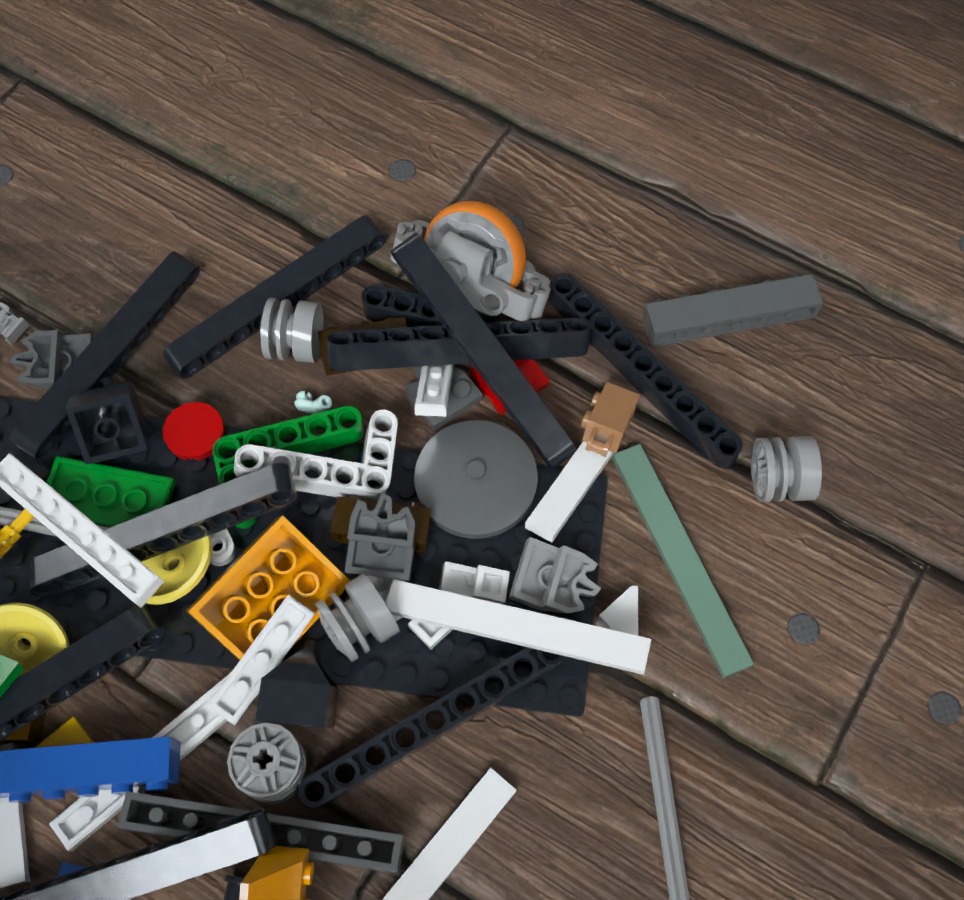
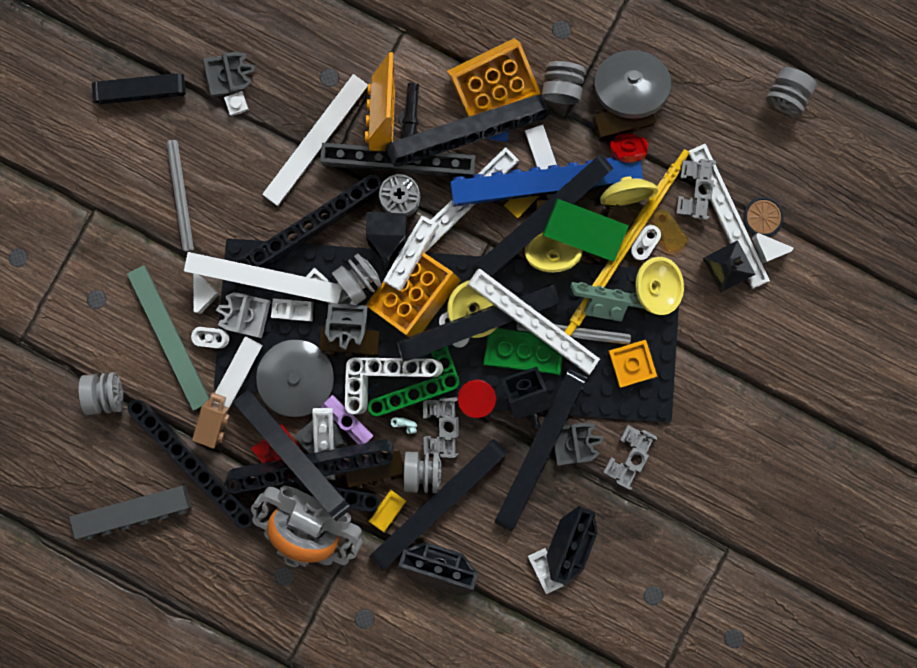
camera: 175 degrees right, 20 degrees up
none -> white plate [191,327,229,349]
none -> lavender piece [321,395,374,444]
none -> yellow tile [368,490,406,532]
none -> black wedge [398,542,478,594]
none -> light grey piece [423,397,459,458]
none -> white slope [528,548,563,594]
none -> black wedge [546,506,597,585]

